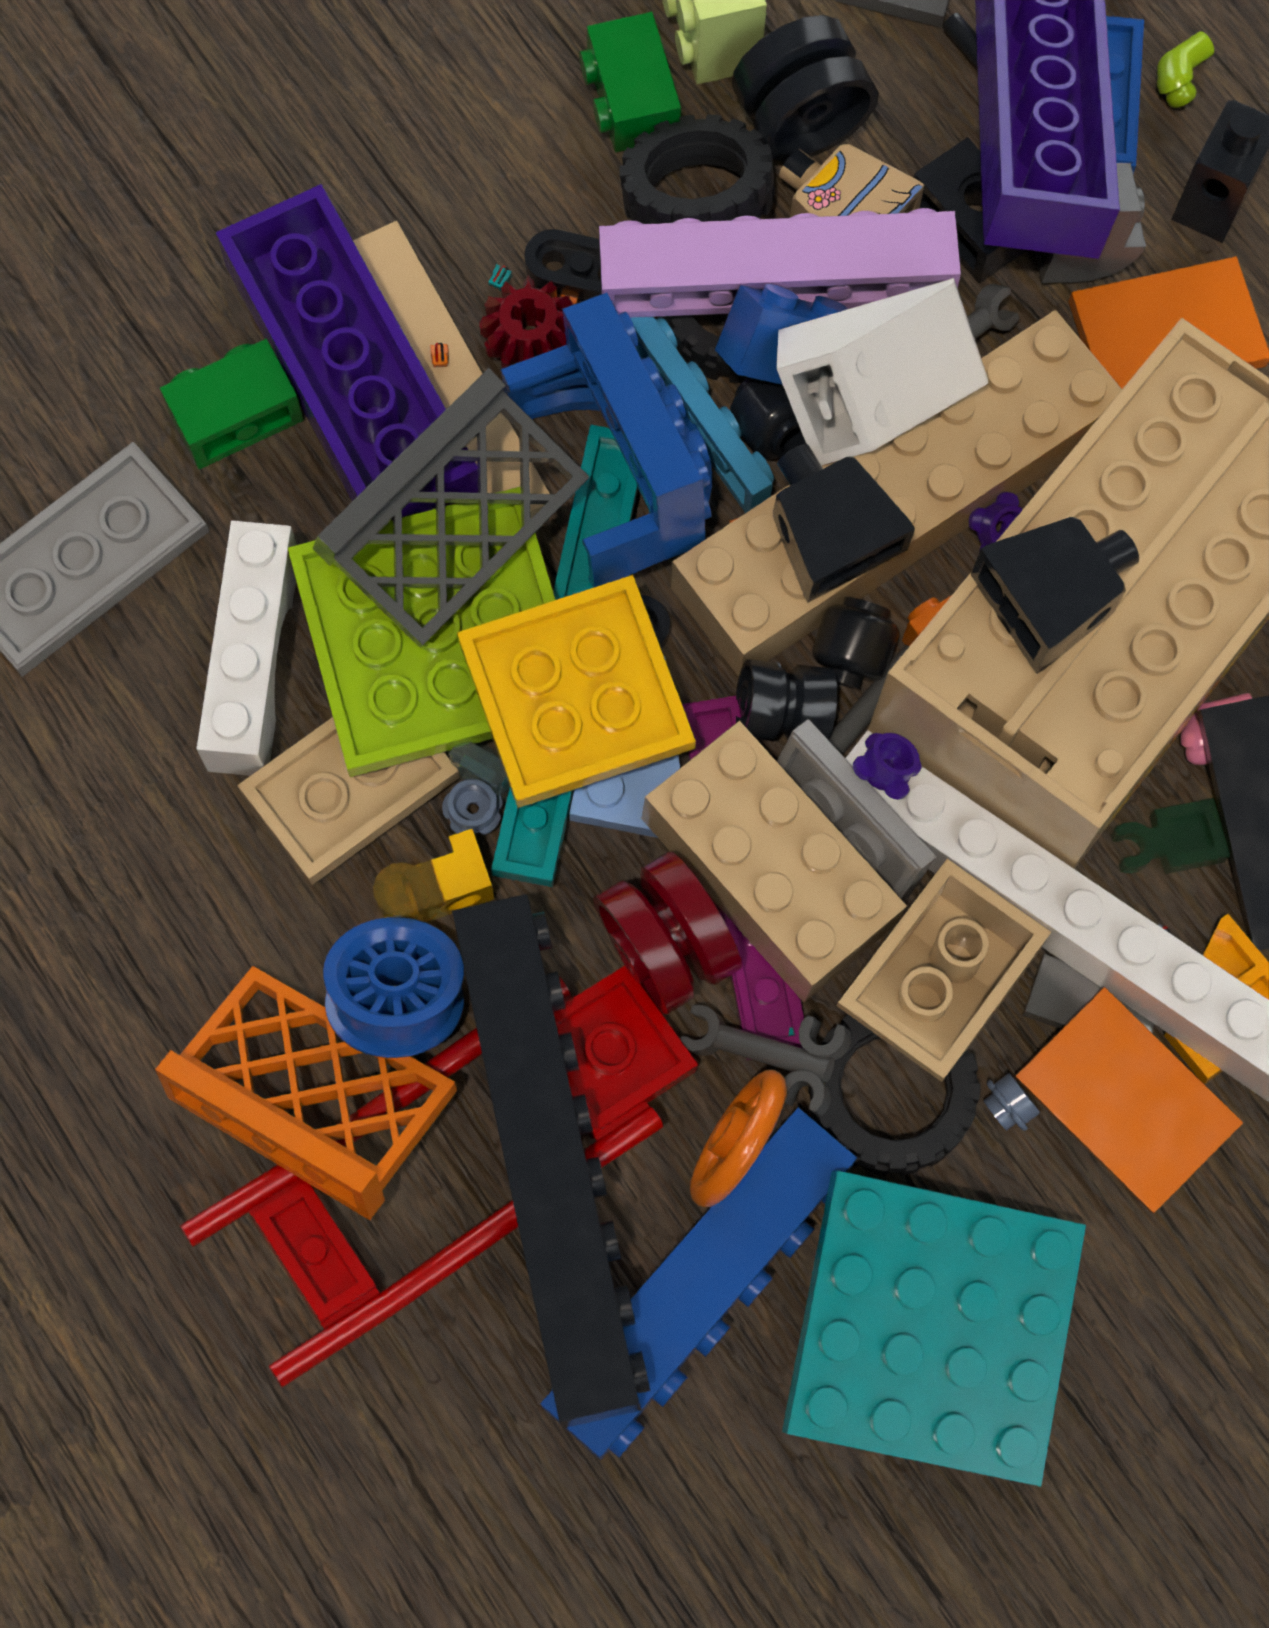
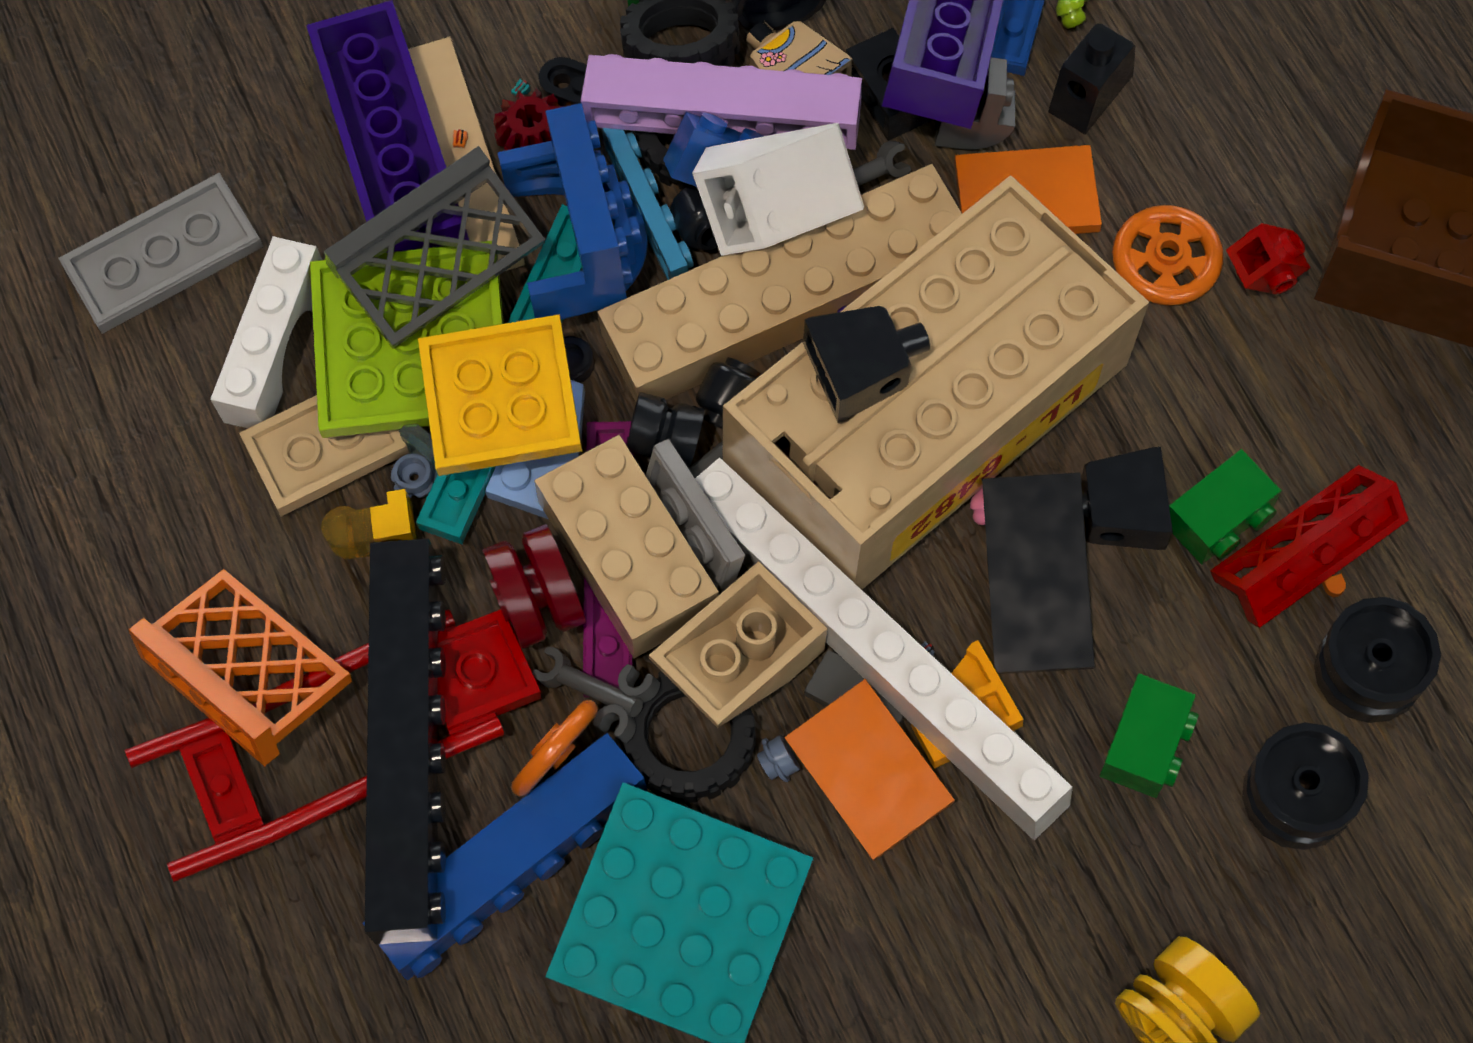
camera: 15 degrees right, 5 degrees down
green brick [160,338,304,470] -> none
blue wheel [323,917,464,1058] -> none
black torso [773,444,915,603] -> none
dark purple plate [853,733,922,800] -> none
clear green plate [1111,798,1230,874] -> none

